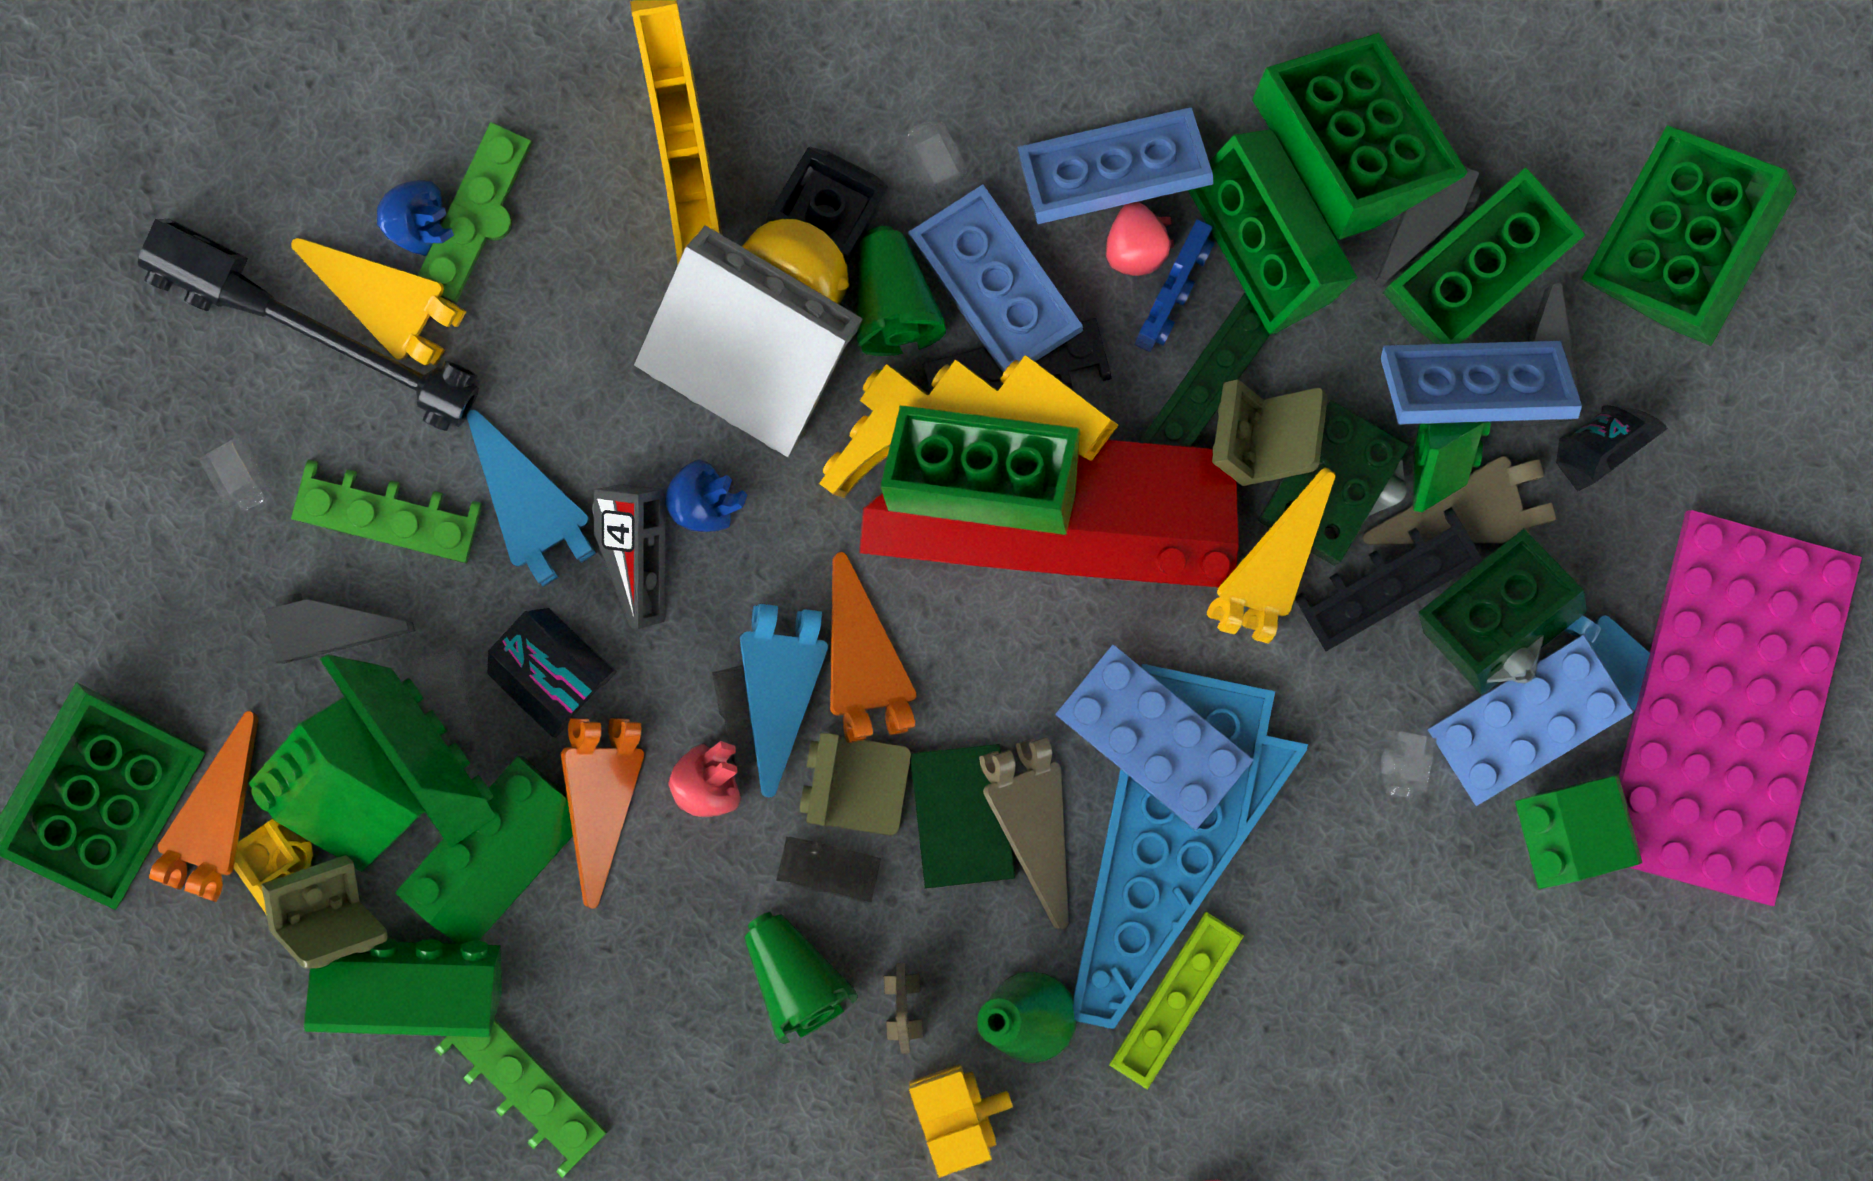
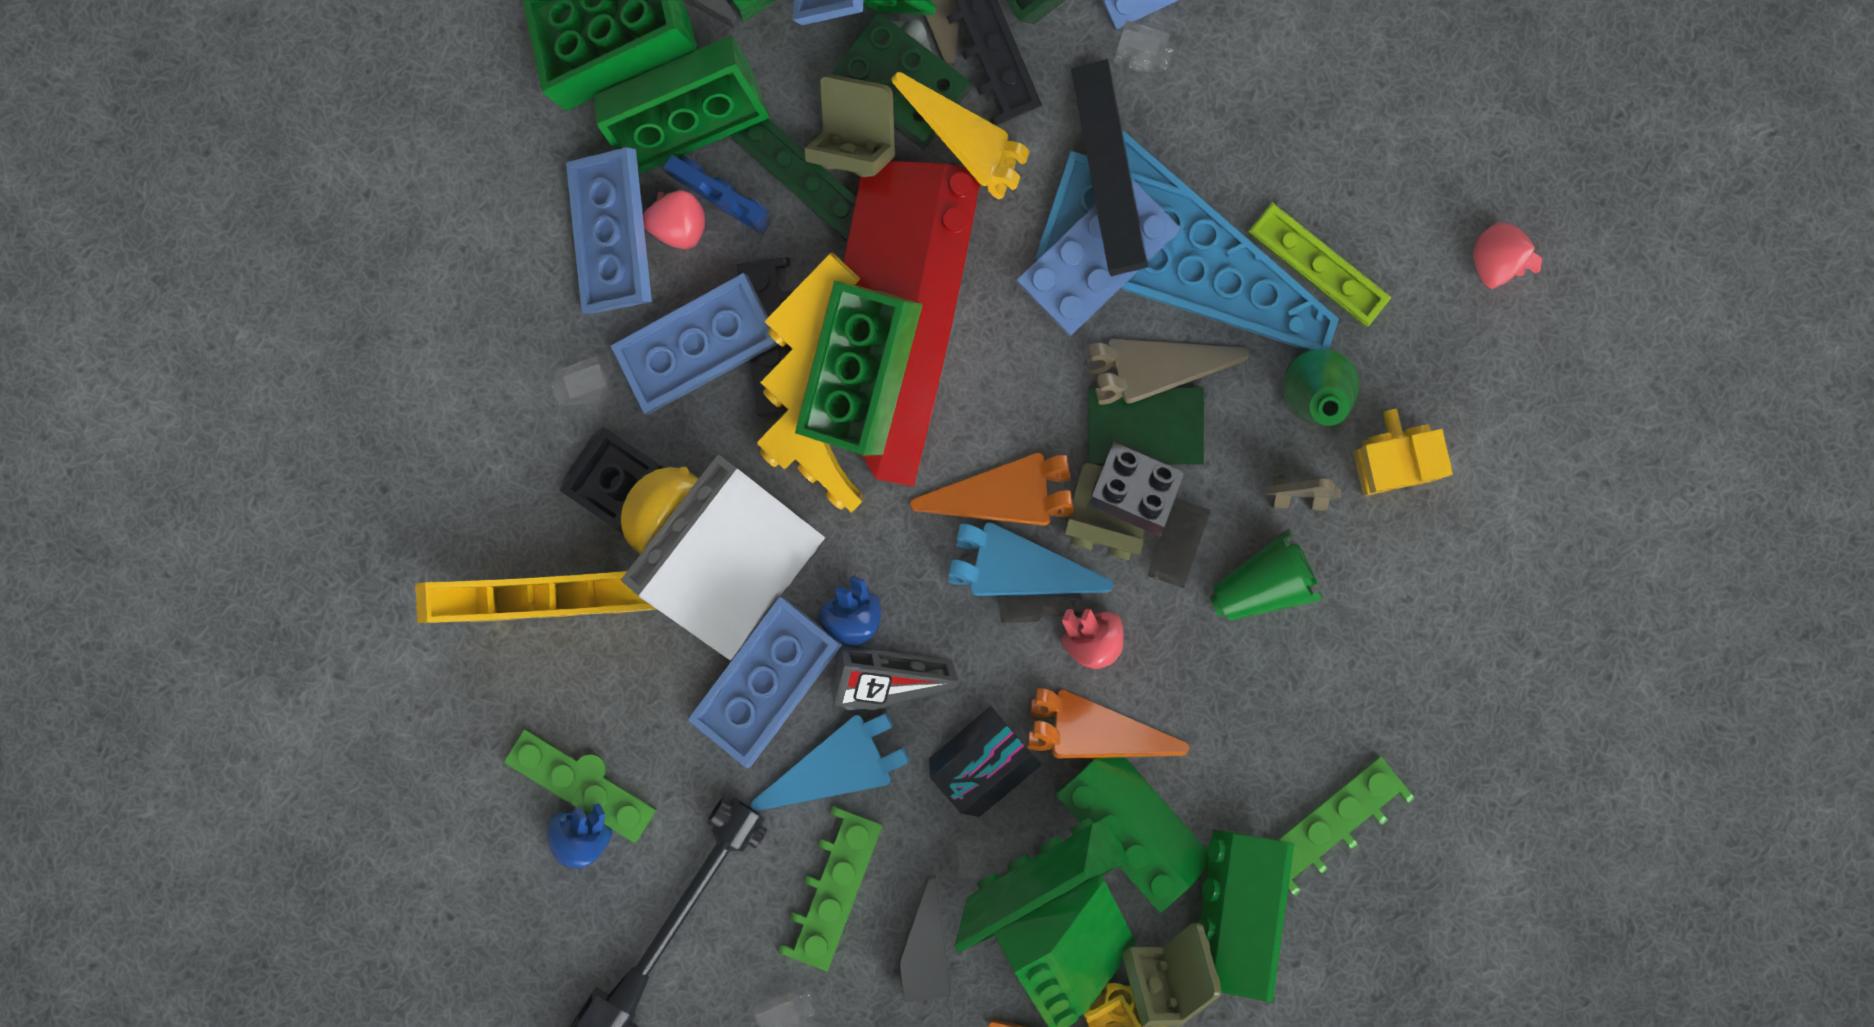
camera: 85 degrees left, 0 degrees up
yellow flag [291,238,466,366] -> none
green cone [856,226,946,356] -> none
none -> medium blue plate [688,597,843,768]
none -> black tile [1071,59,1149,276]
none -> black plate [1088,442,1185,536]

